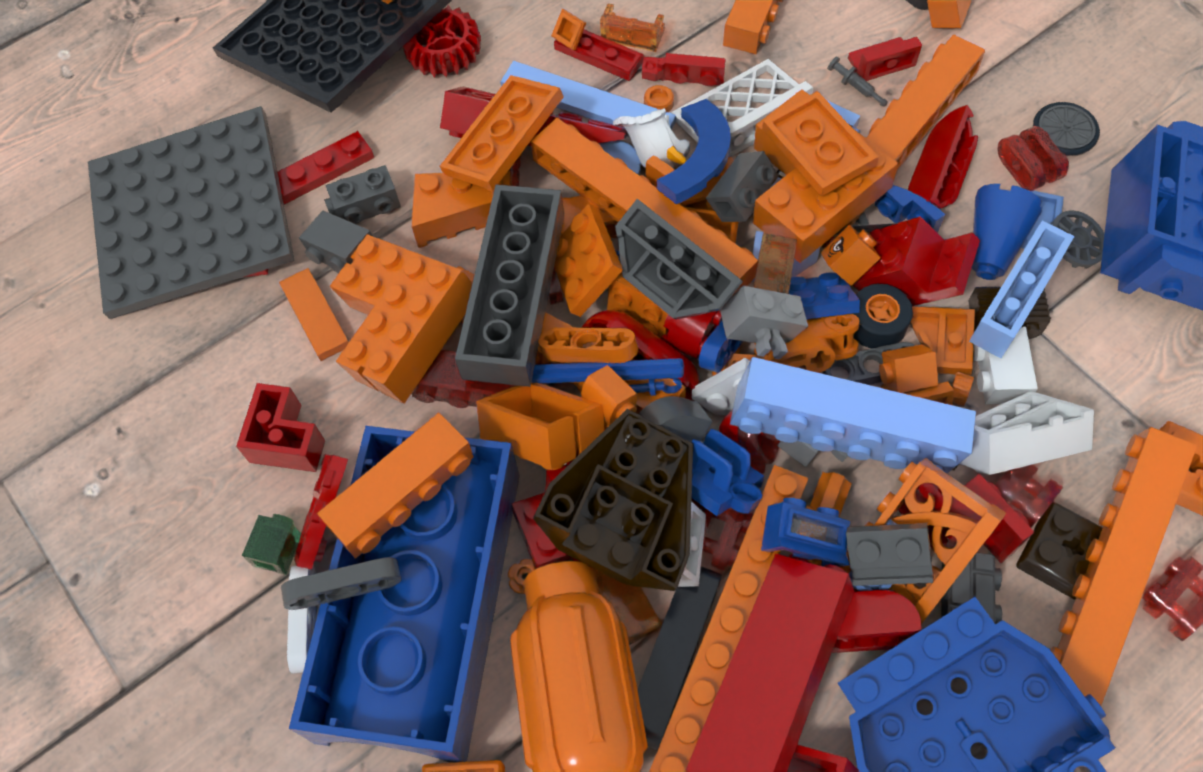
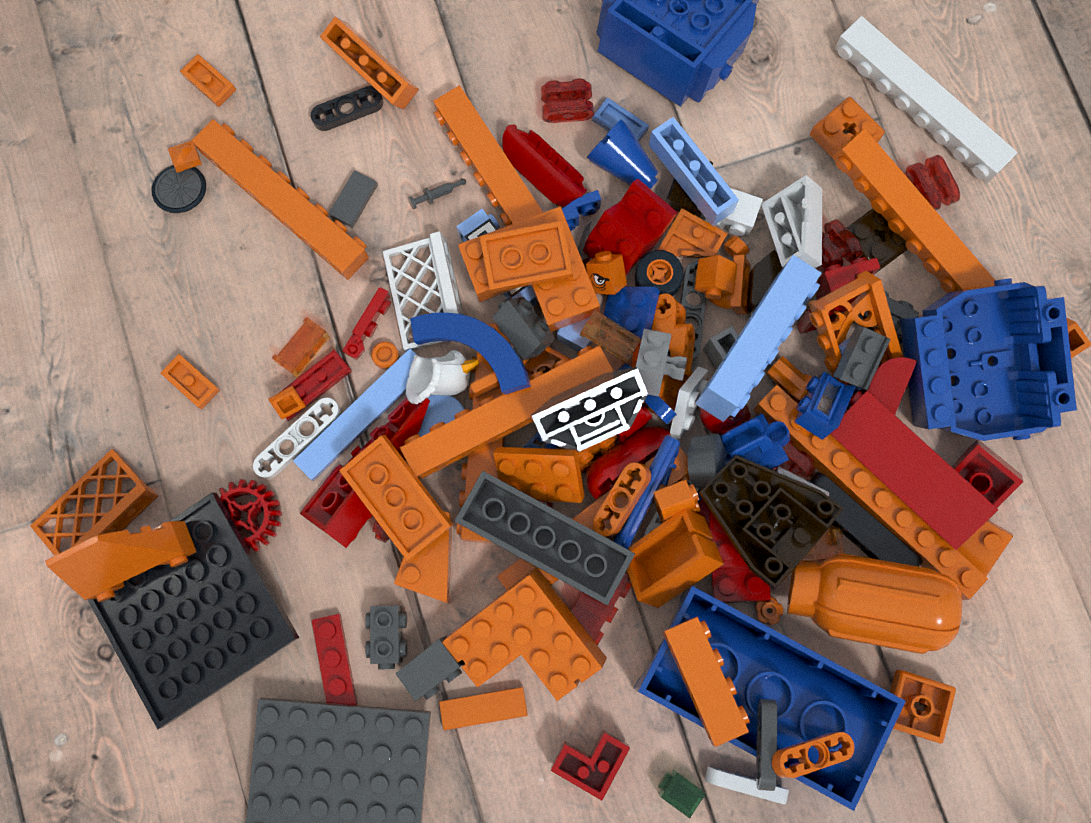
camera: 70 degrees left, 15 degrees up
red wing [294,454,348,570] -> none
red panel [848,37,922,81] -> none
dark grey wheel [1033,102,1100,155] -> none
dark grey wheel [1050,210,1104,269] -> none
none -> white beam [253,398,341,479]
none -> dark grey tile [328,170,378,228]
none -> orange beam [772,732,854,778]

